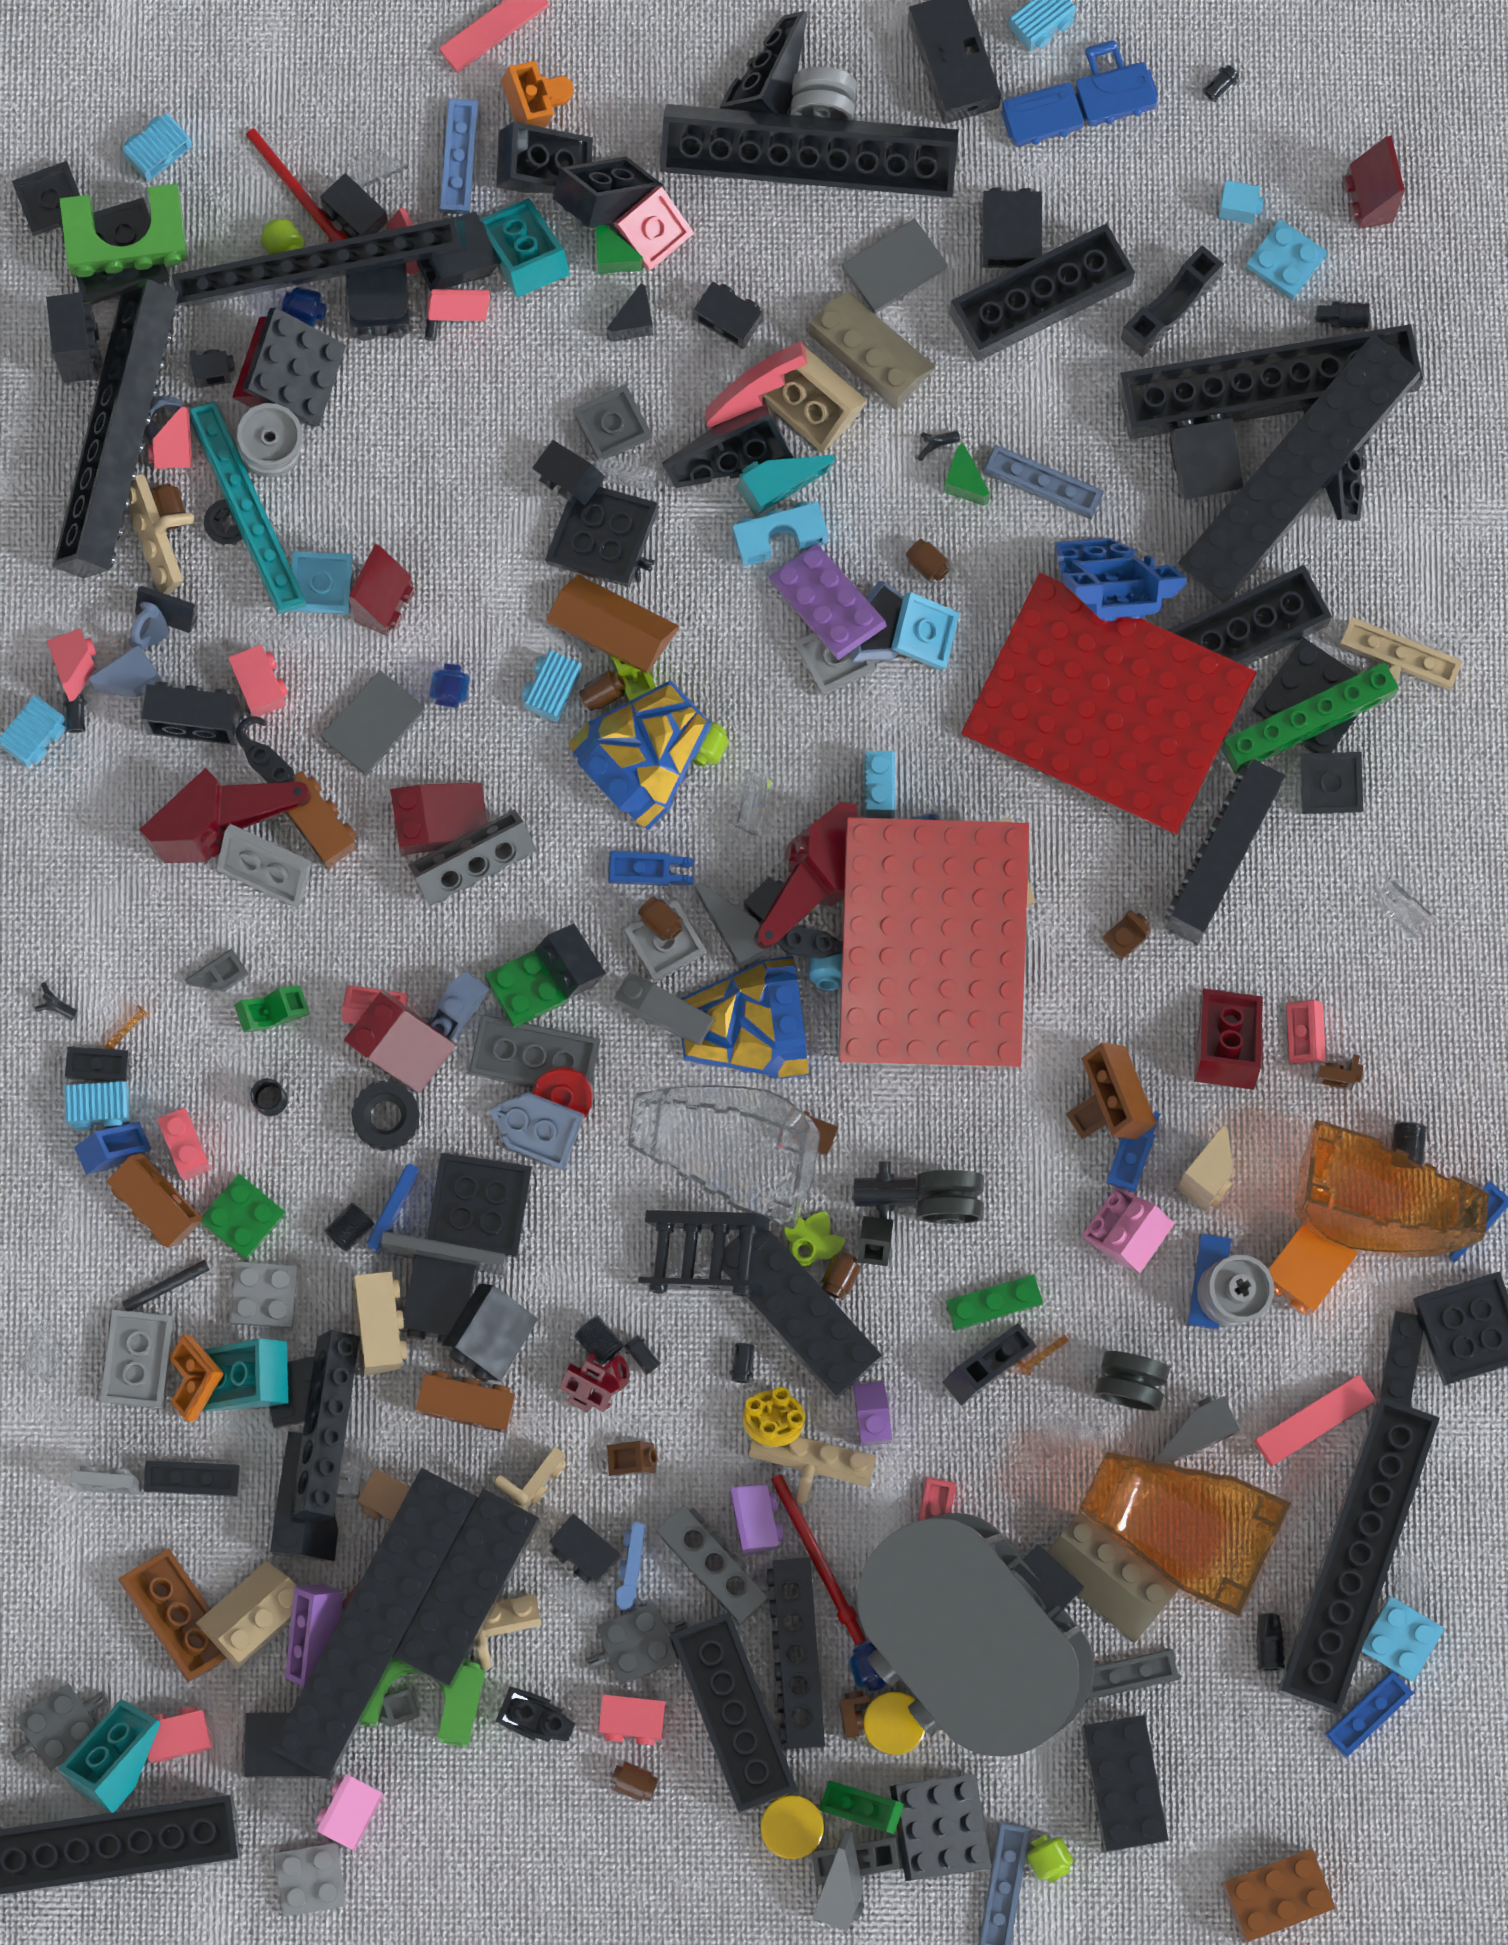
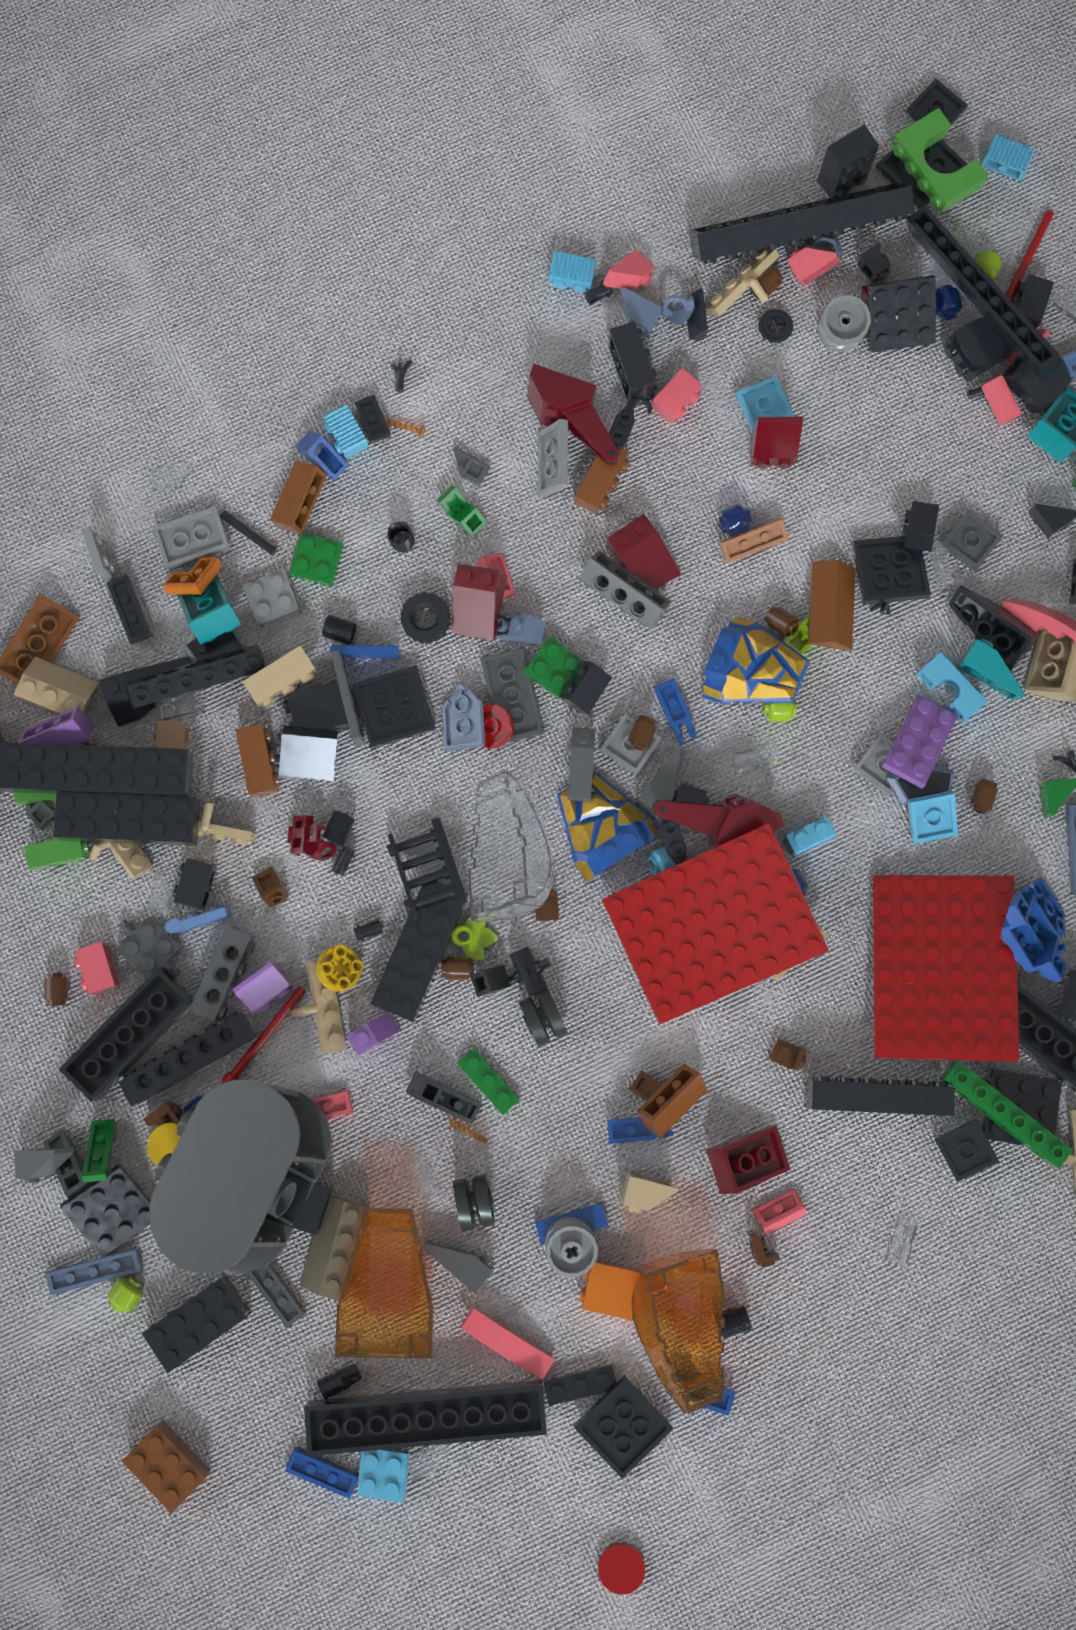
camera: 70 degrees right, 5 degrees up
coral brick [157,1107,212,1181] -> none
teal tile [189,401,306,615] -> none
dark grey tile [320,670,425,776] -> none
black connector [495,1686,575,1742] -> none
medium azure brick [521,650,582,723] -> none
yellow tile [761,1795,824,1860] -> none
bright pink slope [1082,1187,1174,1273] -> none
none -> nougat plate [719,517,789,564]

